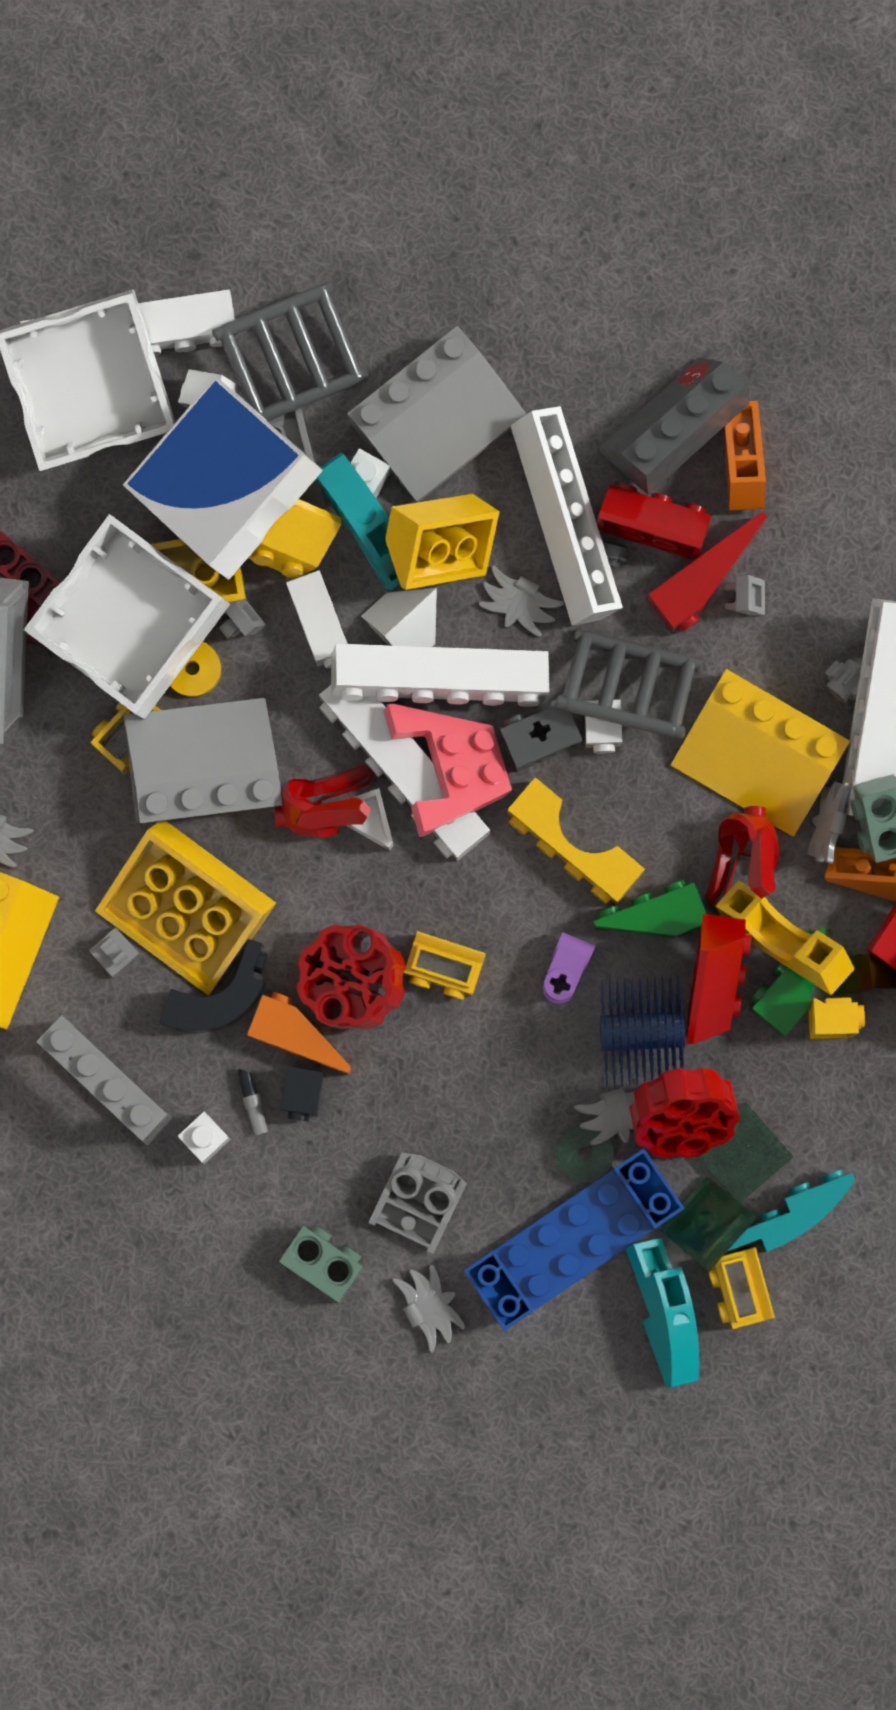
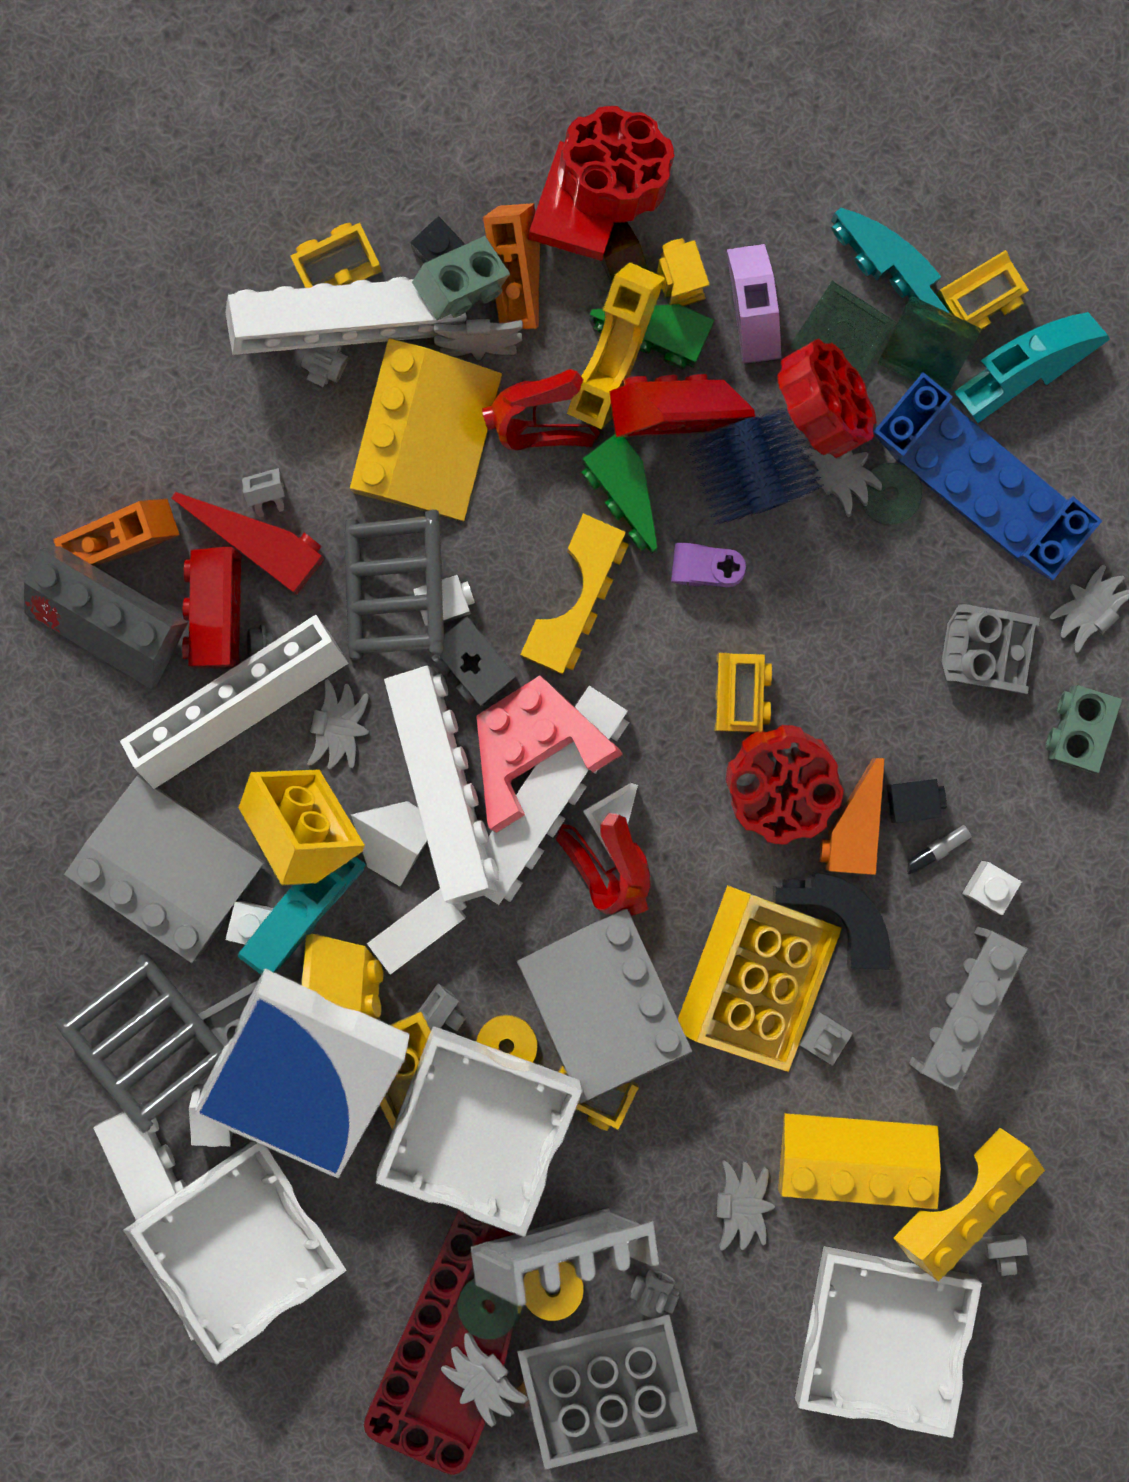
camera: 110 degrees left, 5 degrees up
none -> lavender slope [726,244,781,364]

